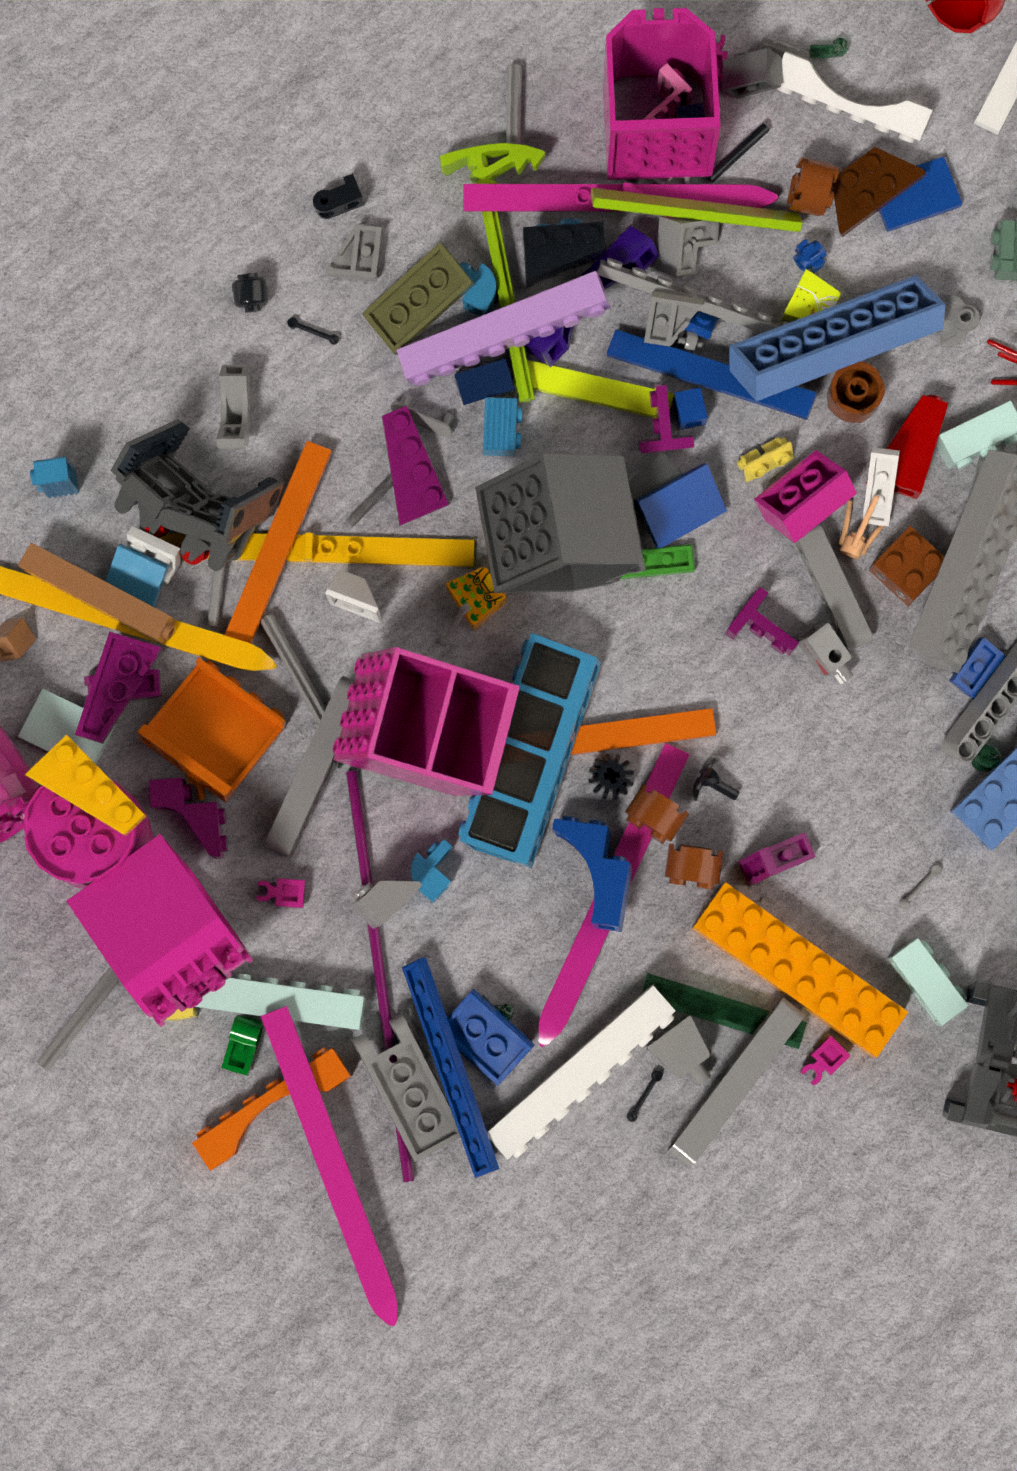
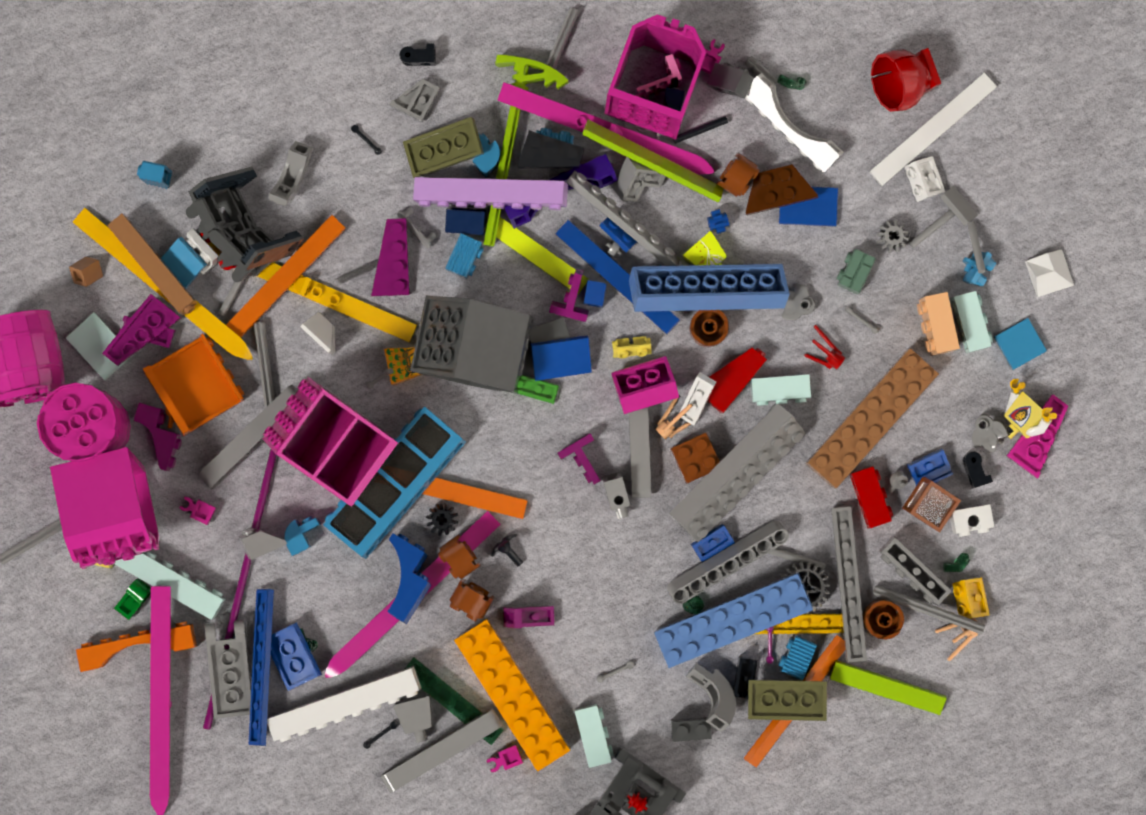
camera: 20 degrees right, 5 degrees up
yellow wing [25,735,146,836] -> none
black head [232,273,268,313] -> none
light grey wing [644,291,704,347] -> none

